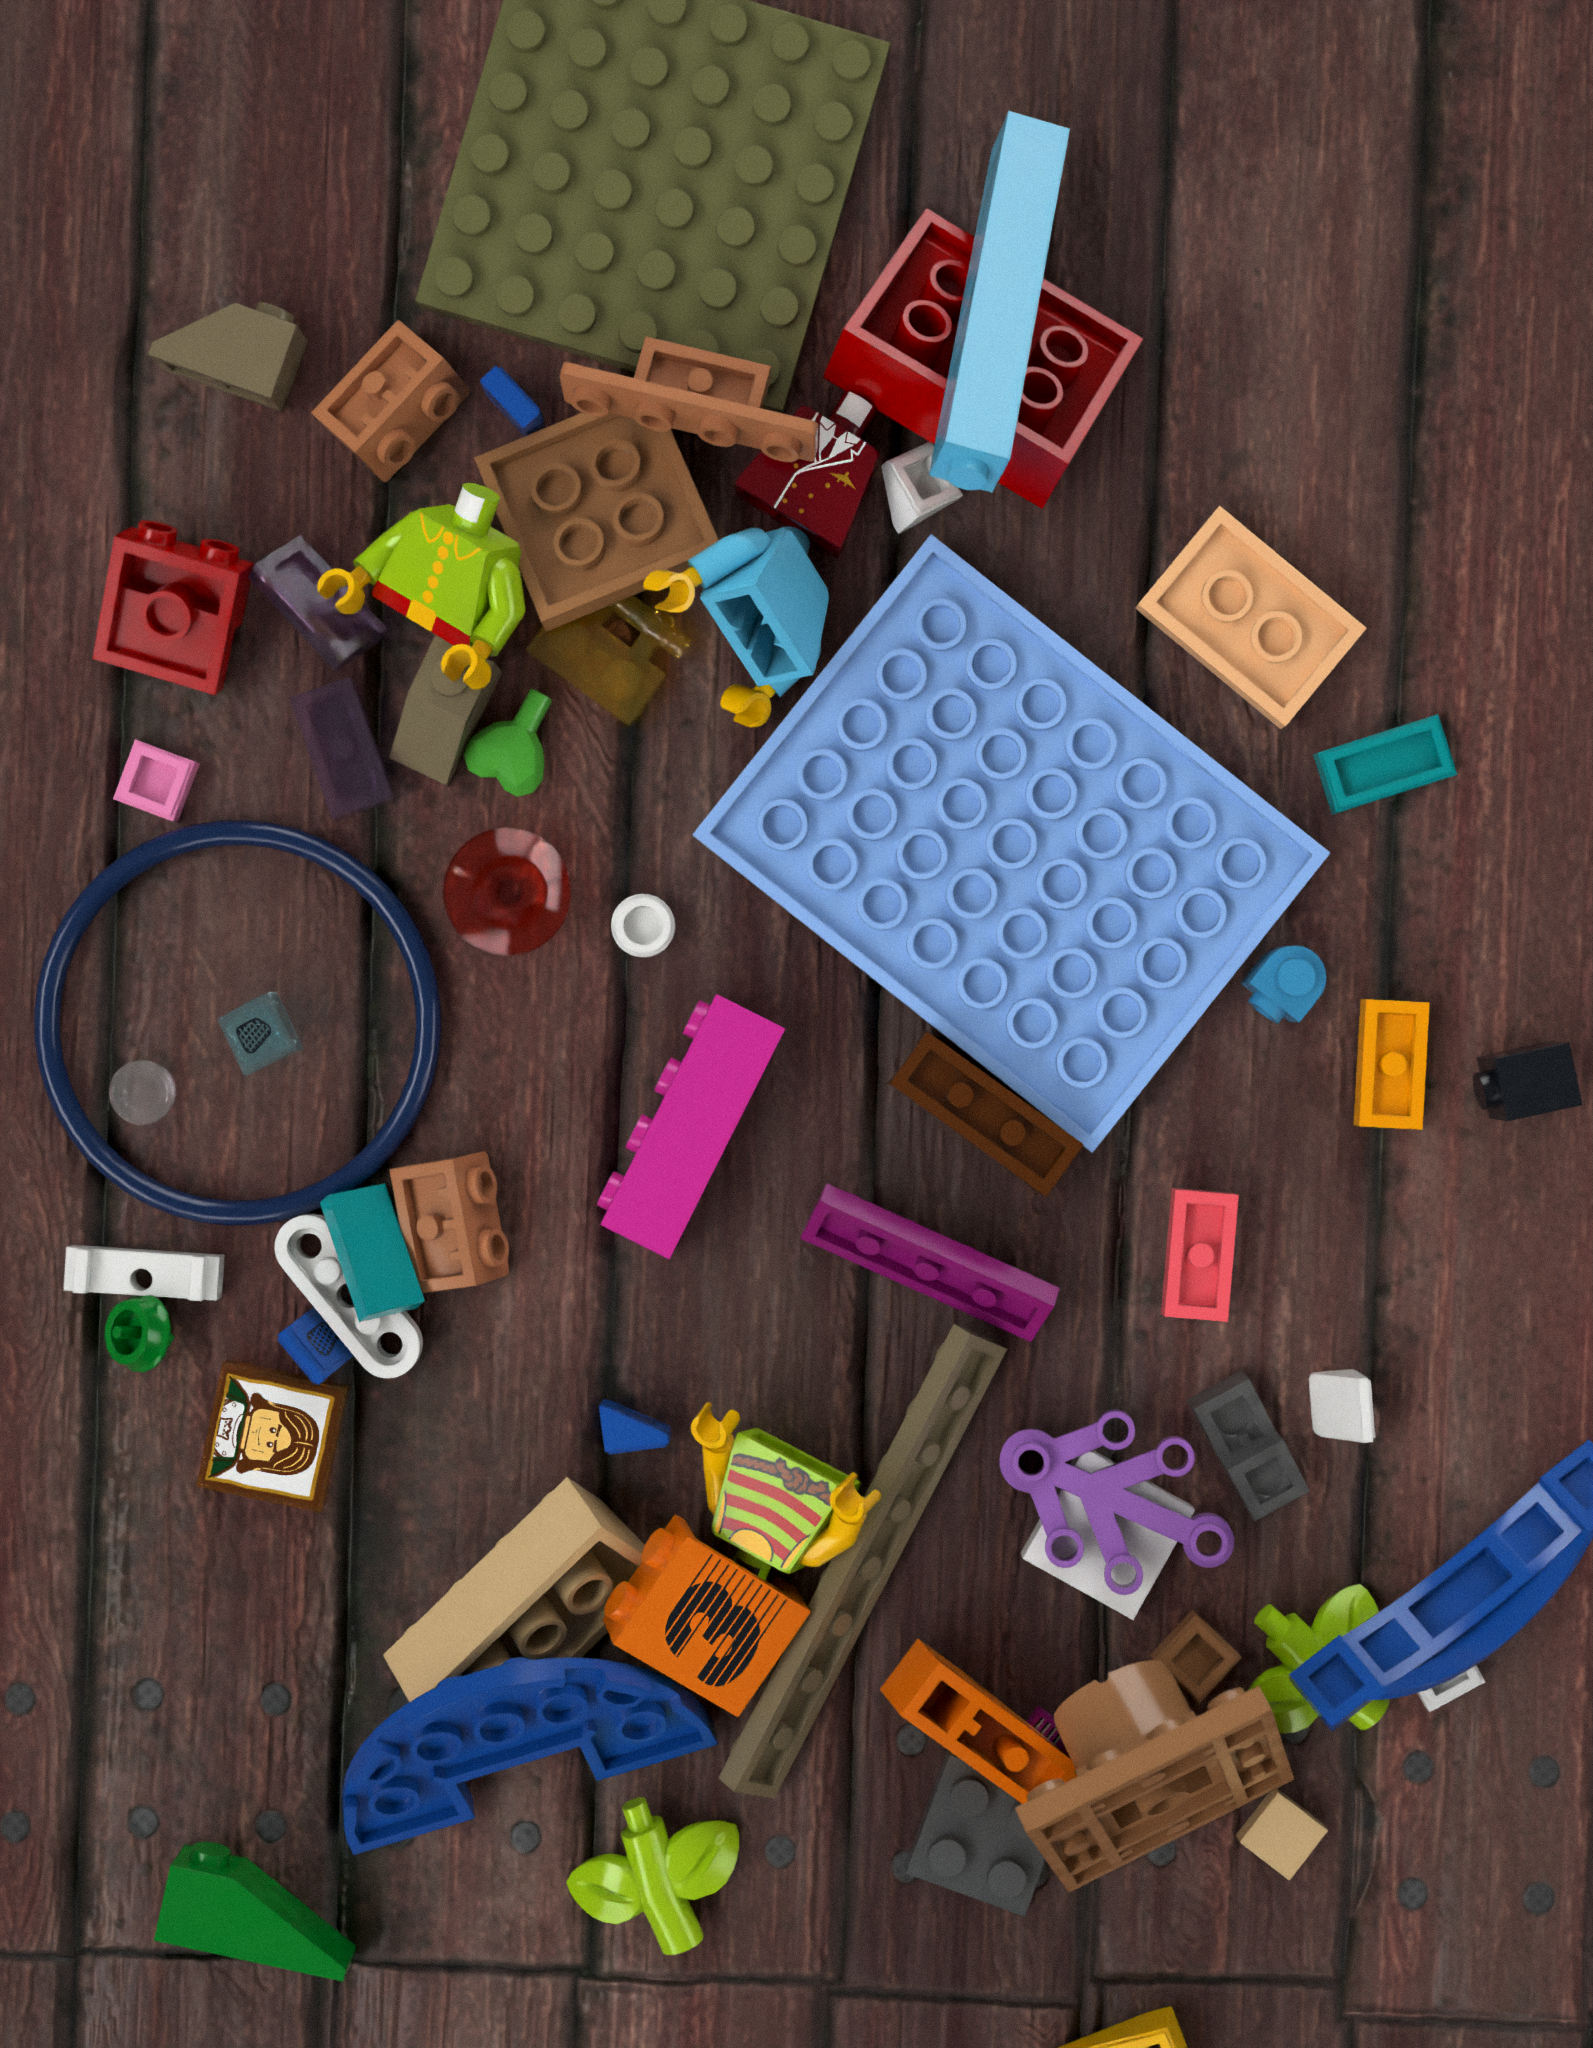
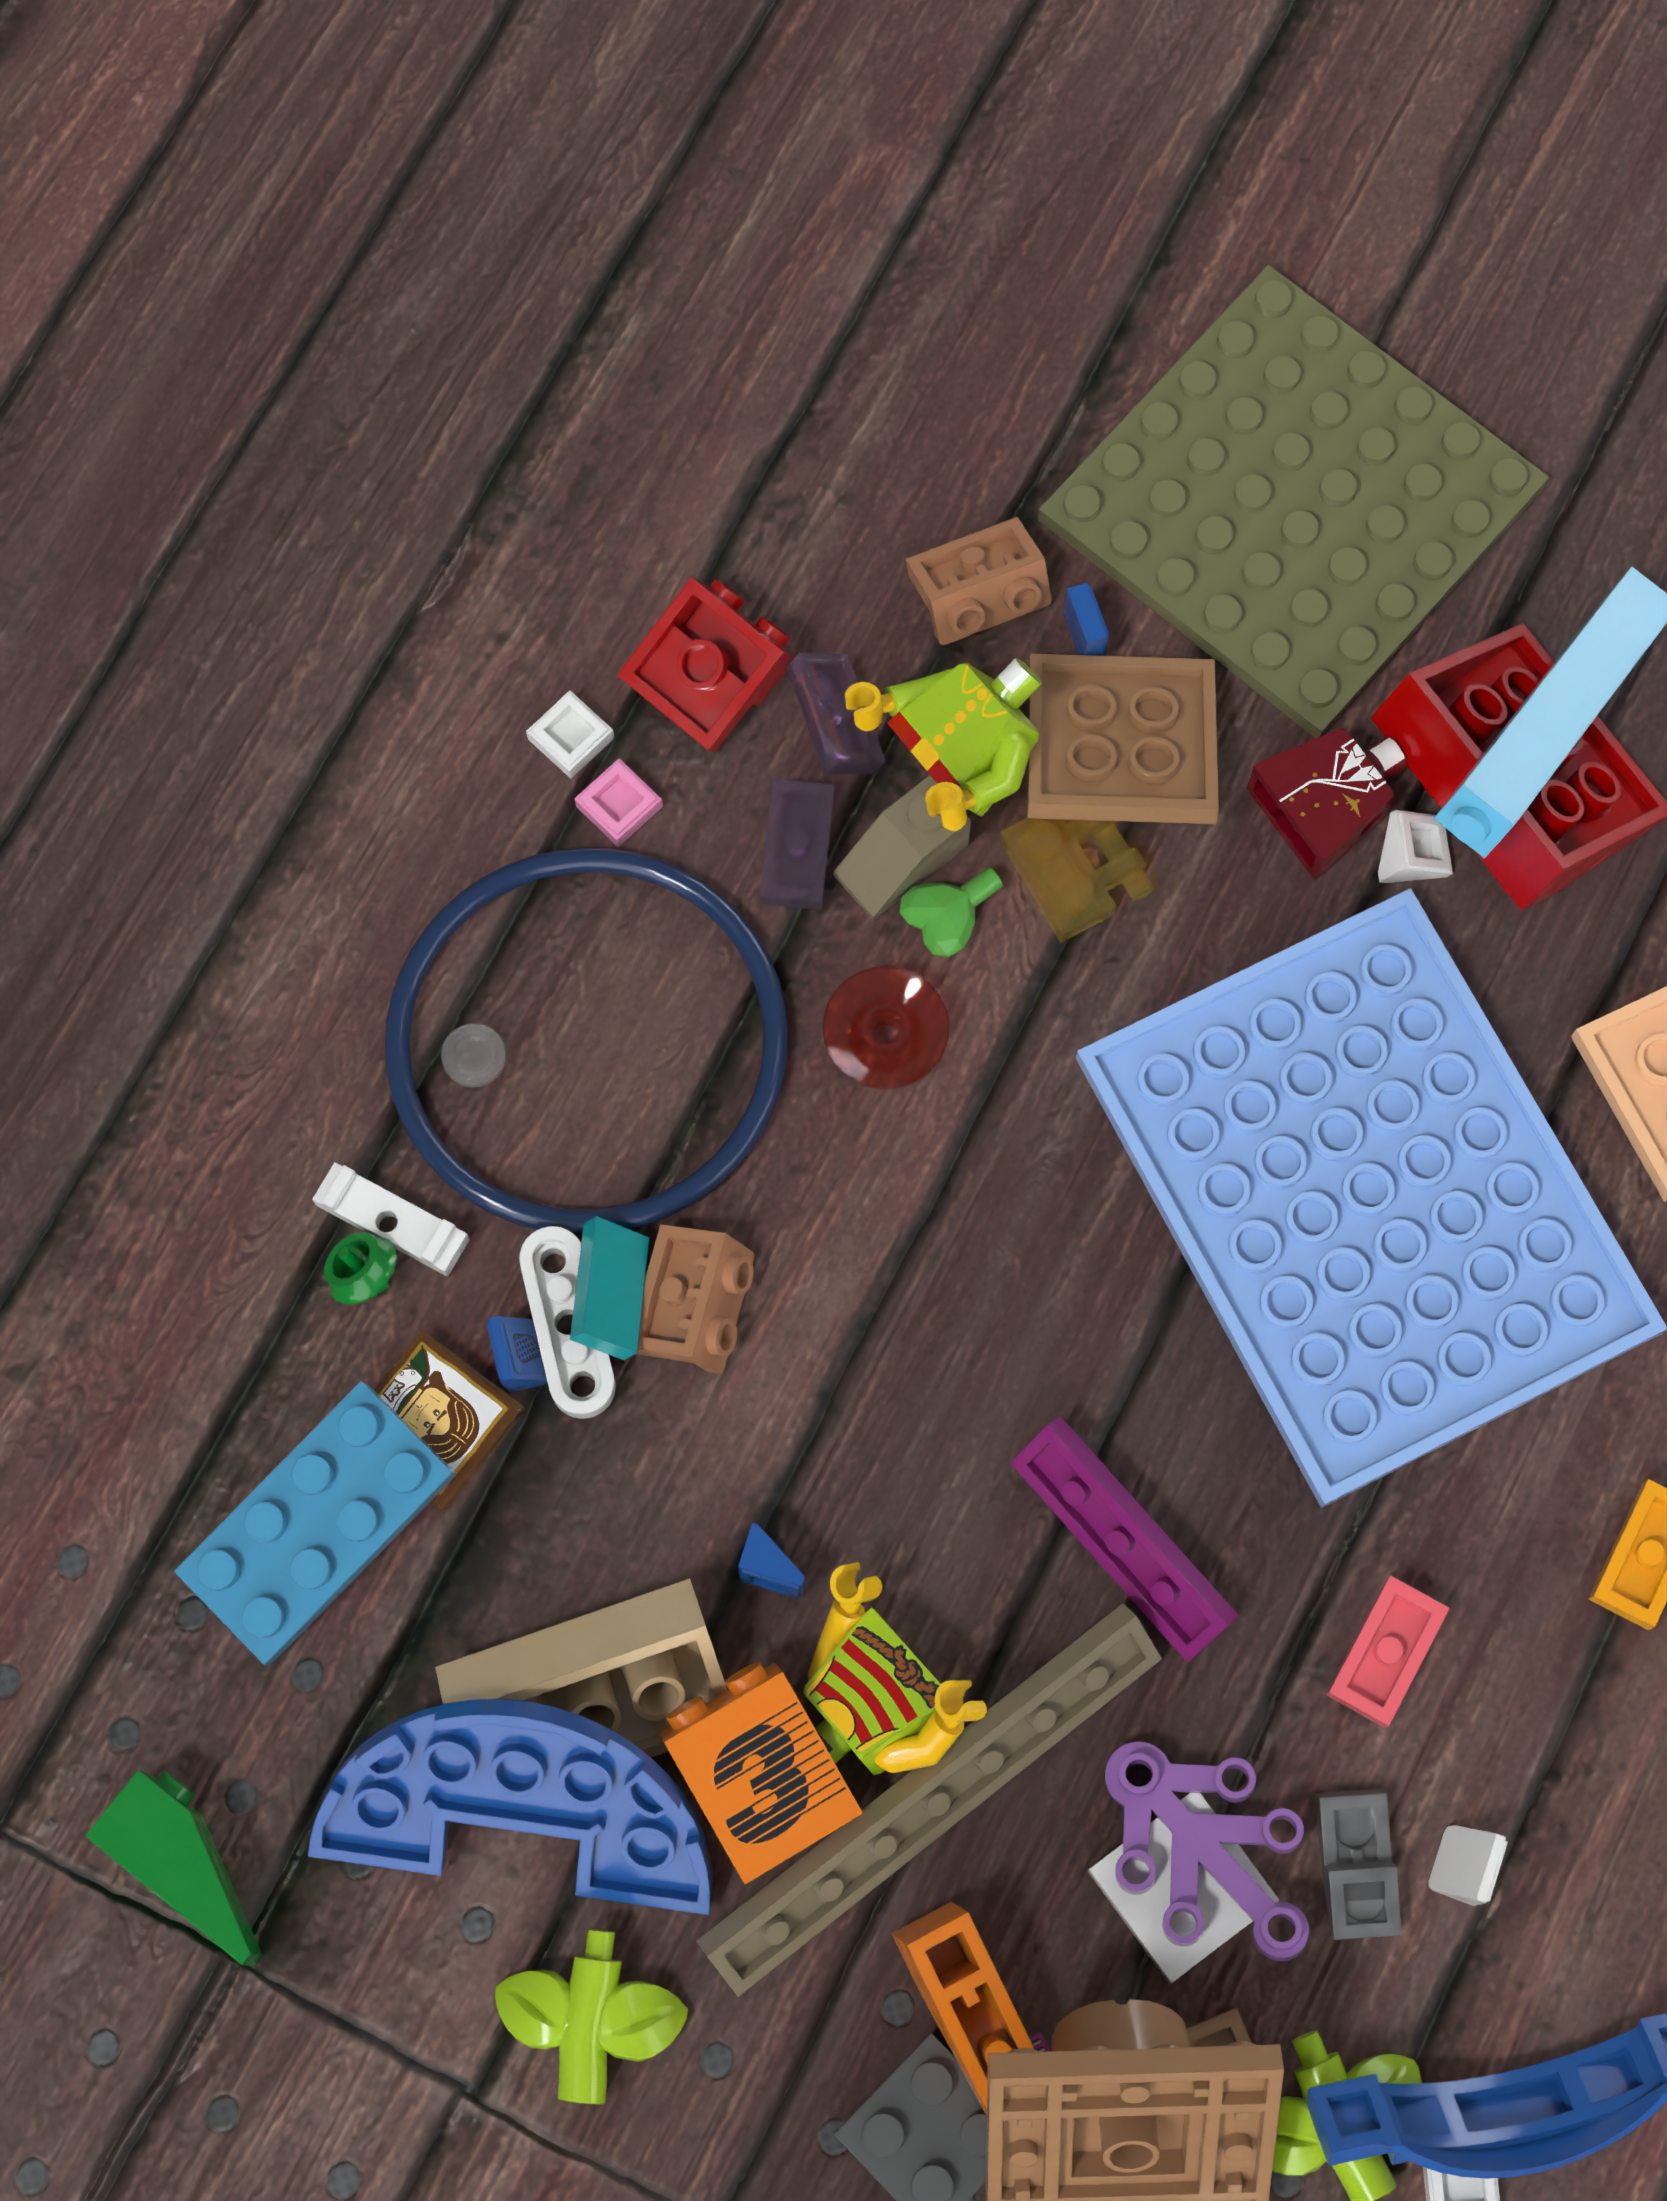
camera: 30 degrees right, 15 degrees down
dark tan slope [148,302,308,413] -> none
clear light blue slope [217,992,304,1077] -> none
nougat bracket [559,336,818,462] -> none
dark pink brick [597,994,785,1259] -> none
white tile [611,894,675,958] -> none
medium azure torso [643,526,829,727] -> none
reddish brown container [887,1031,1084,1197] -> none
dark azure plate [1240,946,1326,1025] -> none
none -> dark azure plate [174,1381,457,1665]
none -> white tile [526,690,615,779]

